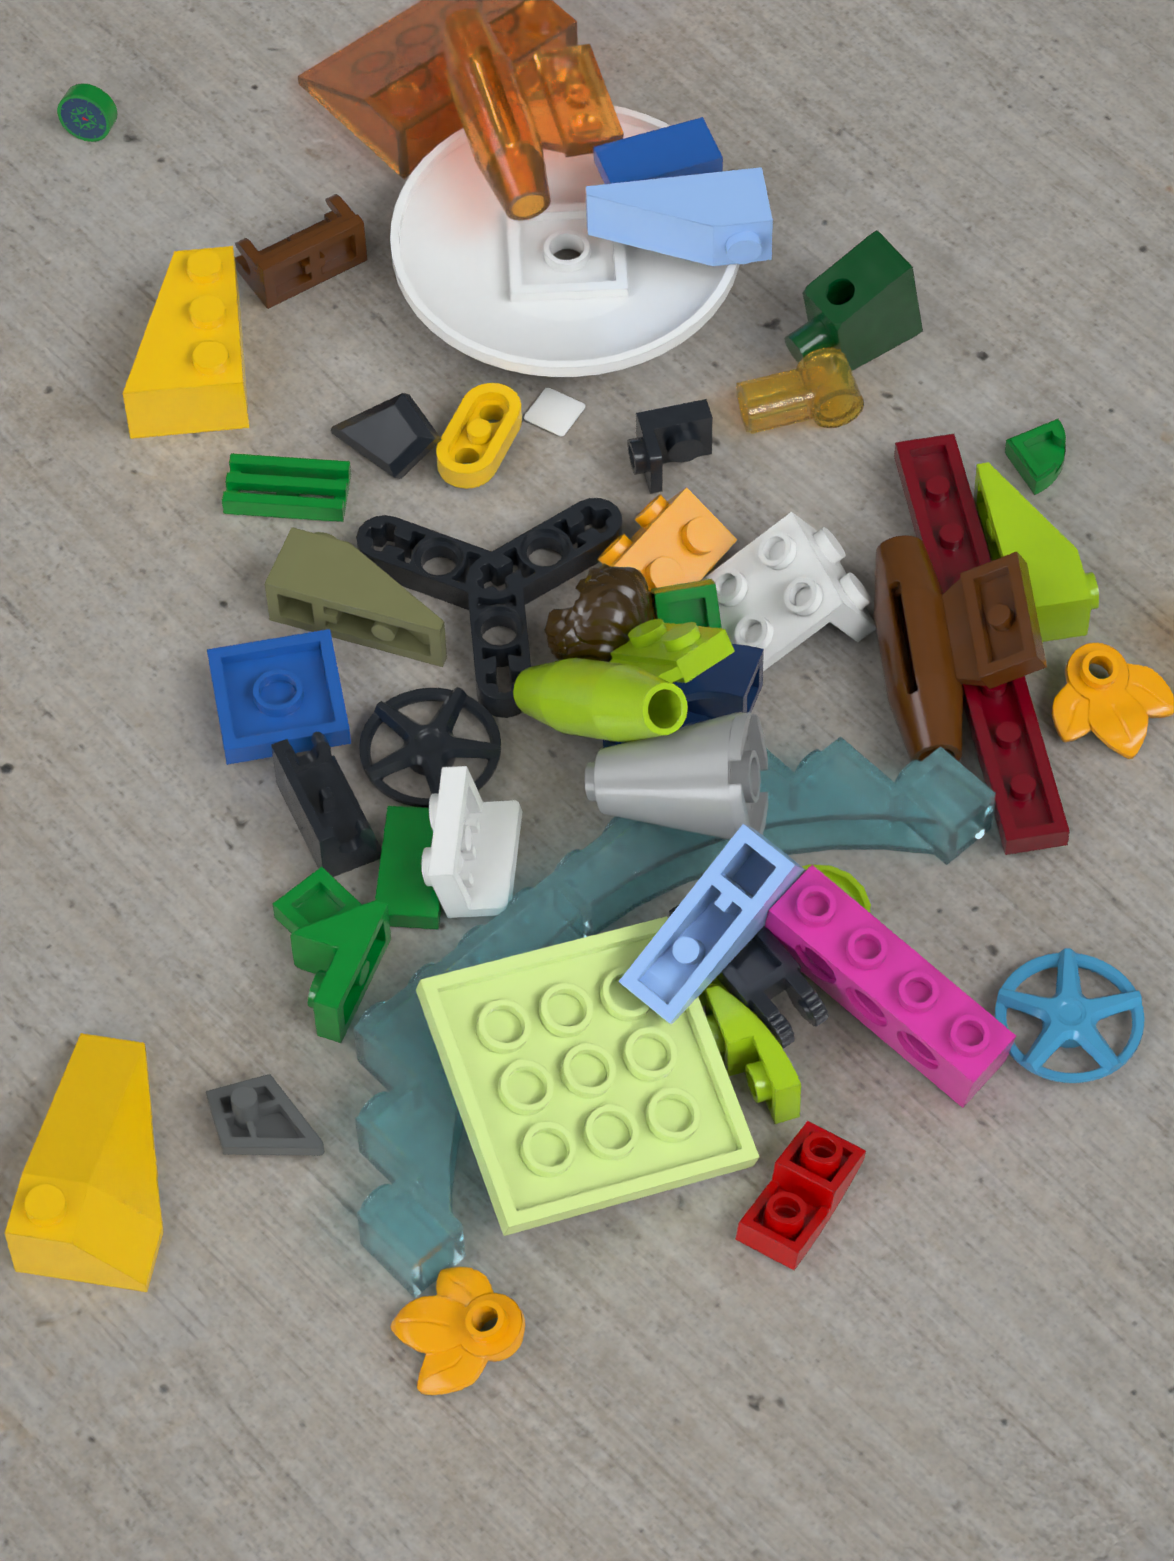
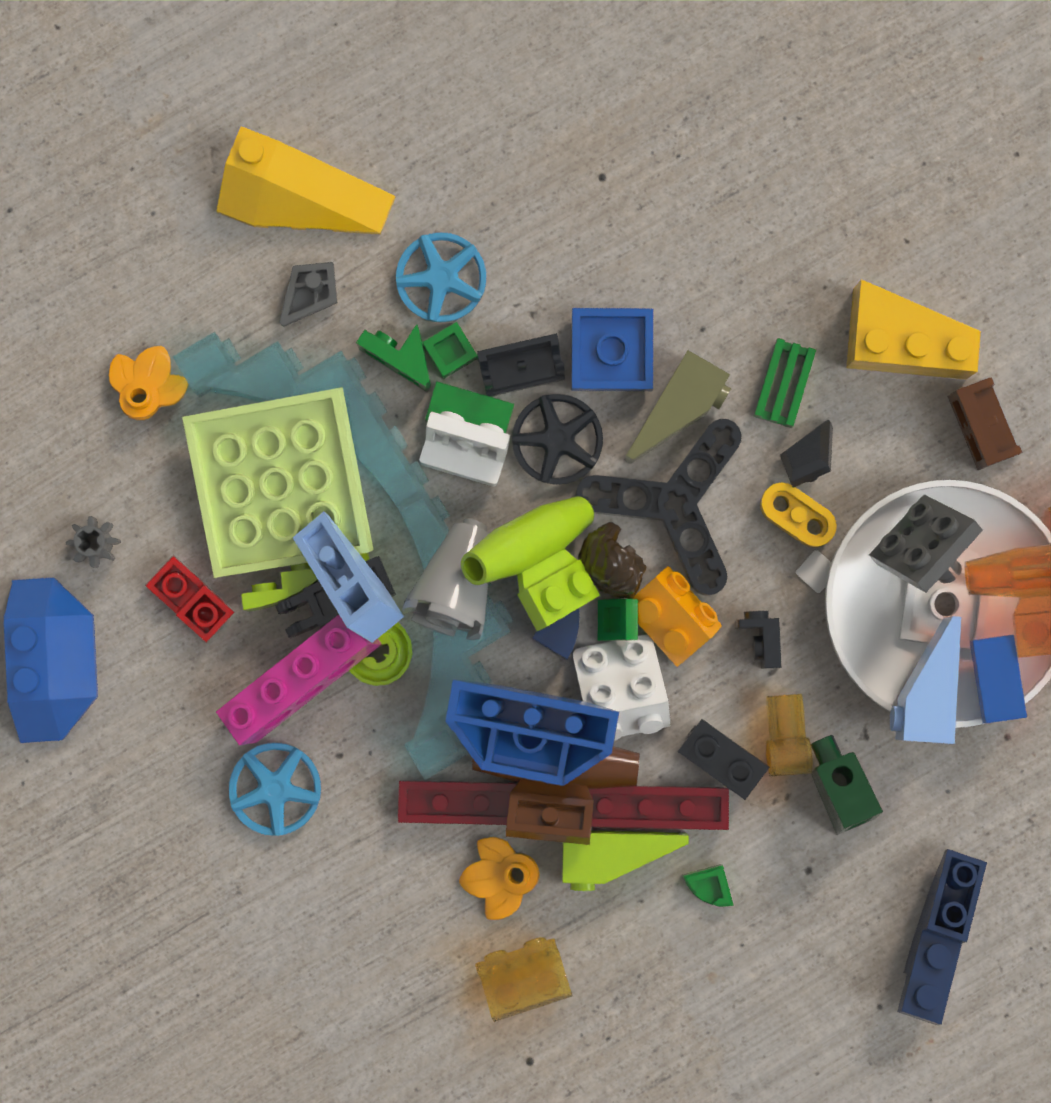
camera: 100 degrees right, 30 degrees up
none -> blue wedge [3,578,98,743]
none -> dark grey gear [66,516,121,568]
none -> dark azure wheel [396,232,486,322]
none -> blue wedge [445,679,620,786]
none -> black hinge [678,719,770,800]
none -> dark grey plate [869,494,983,593]
none -> dark blue slope [897,849,987,1025]

